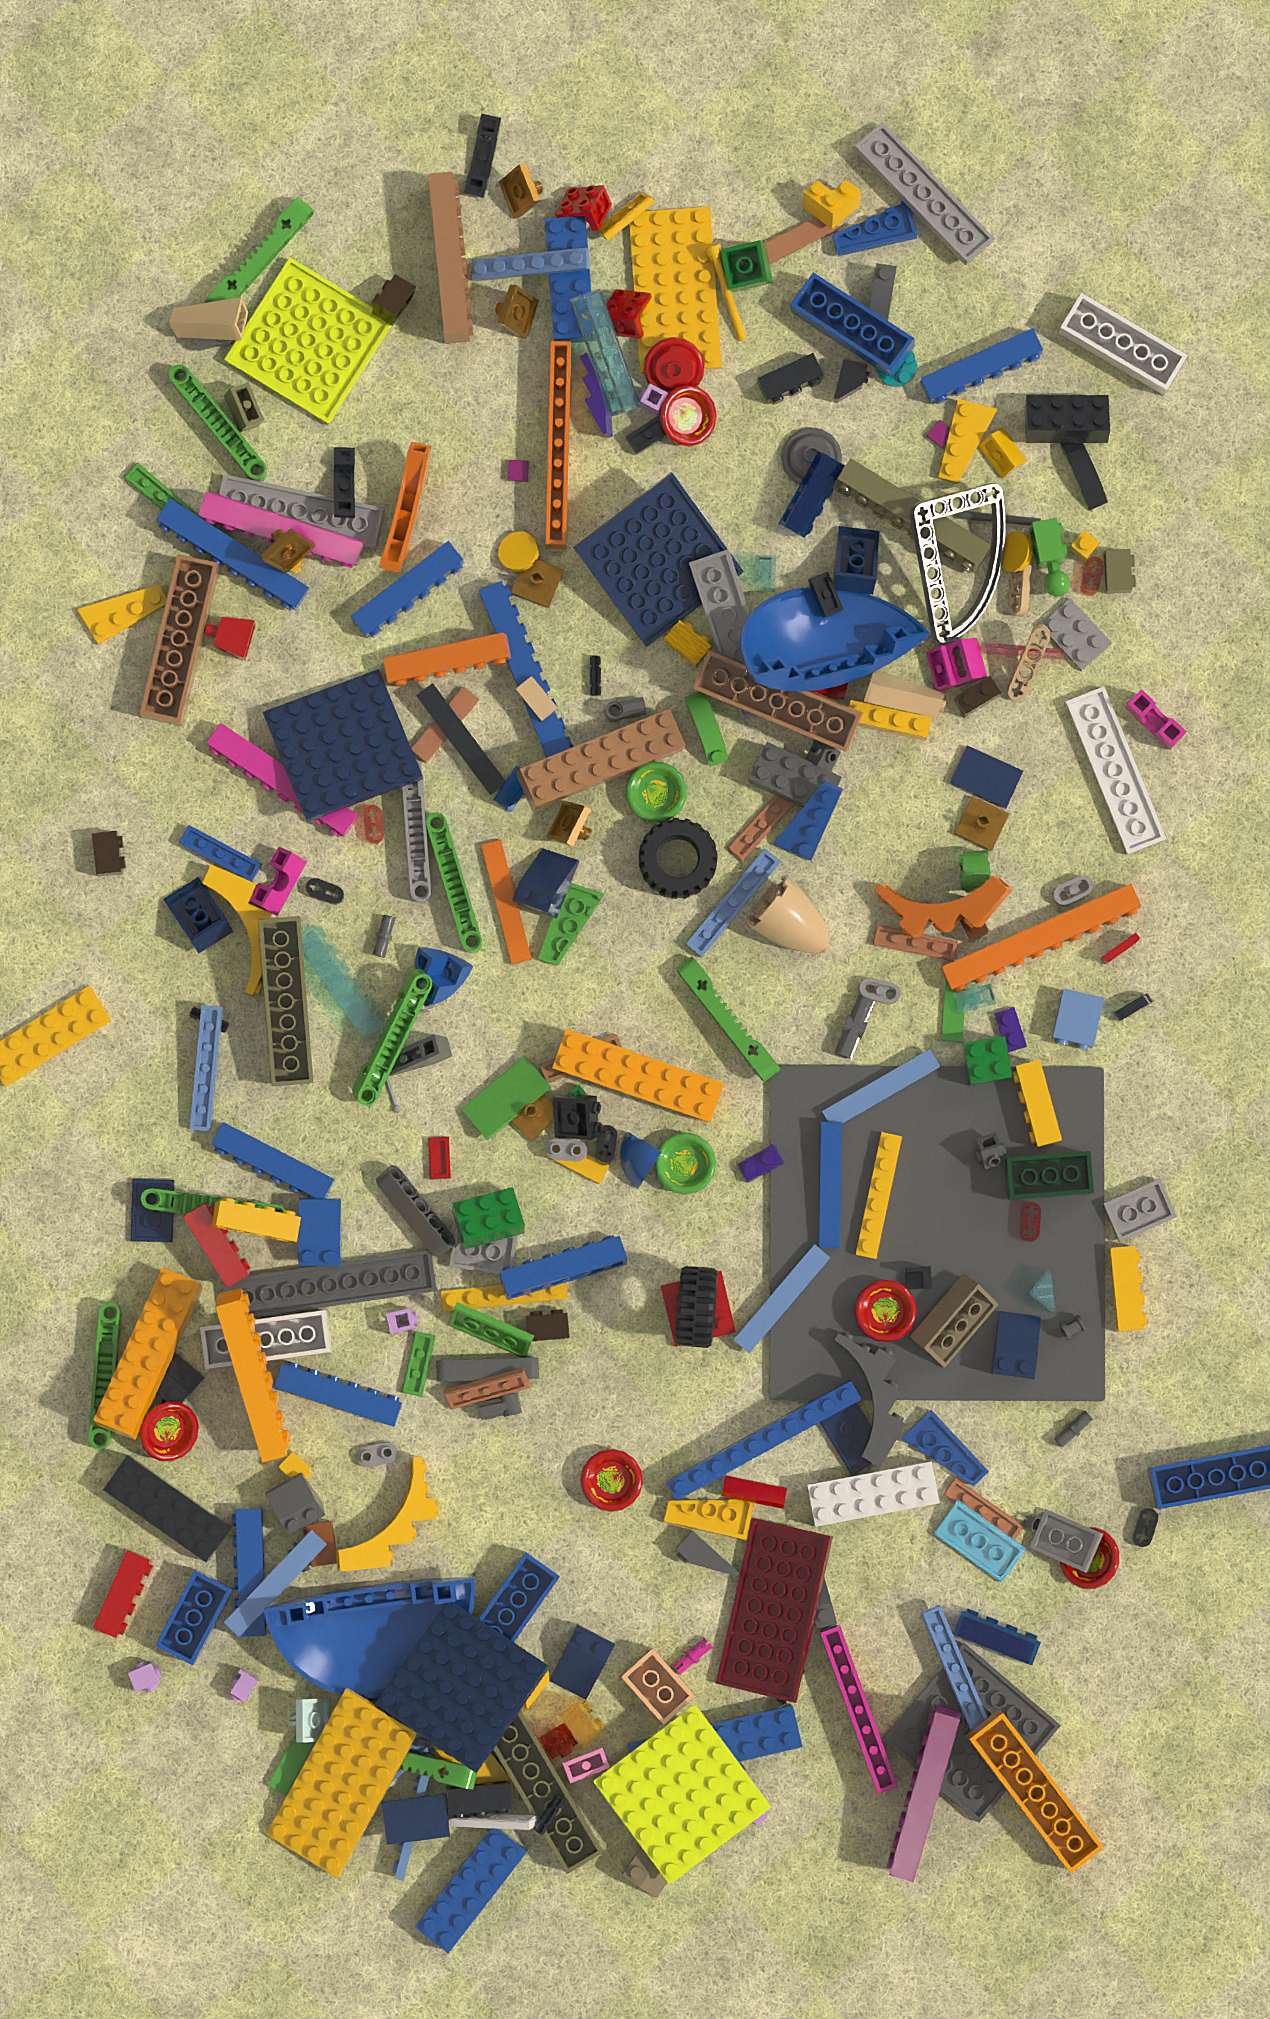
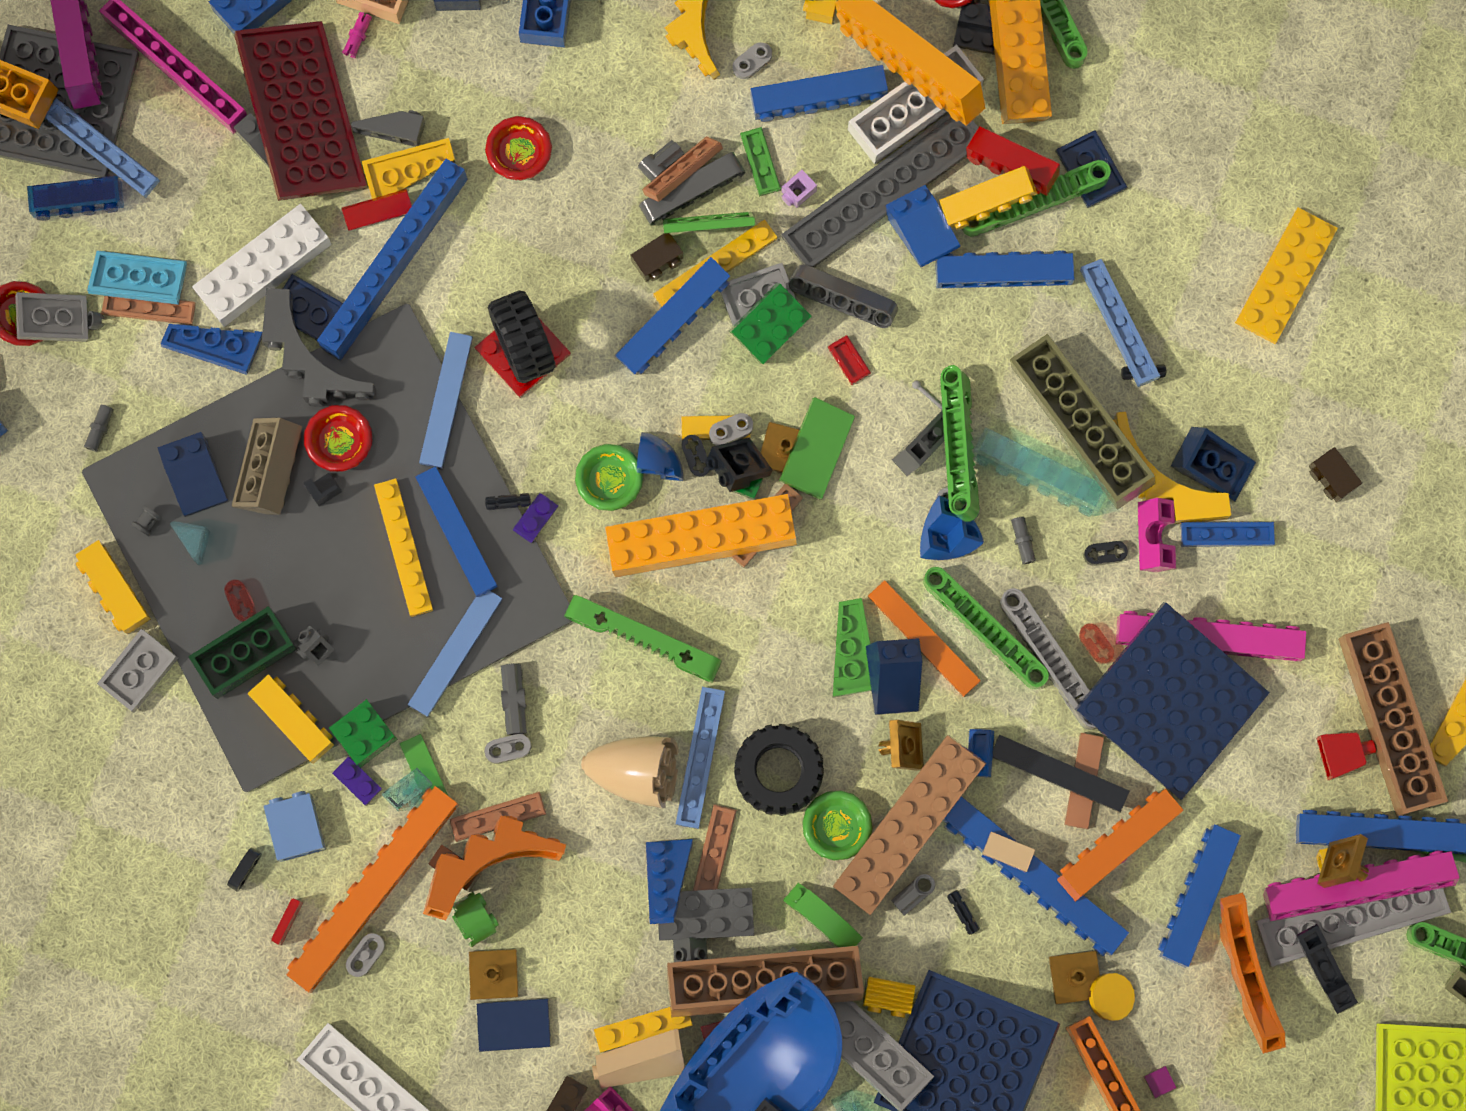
camera: 150 degrees right, 5 degrees down
none -> black axle [485,493,531,510]

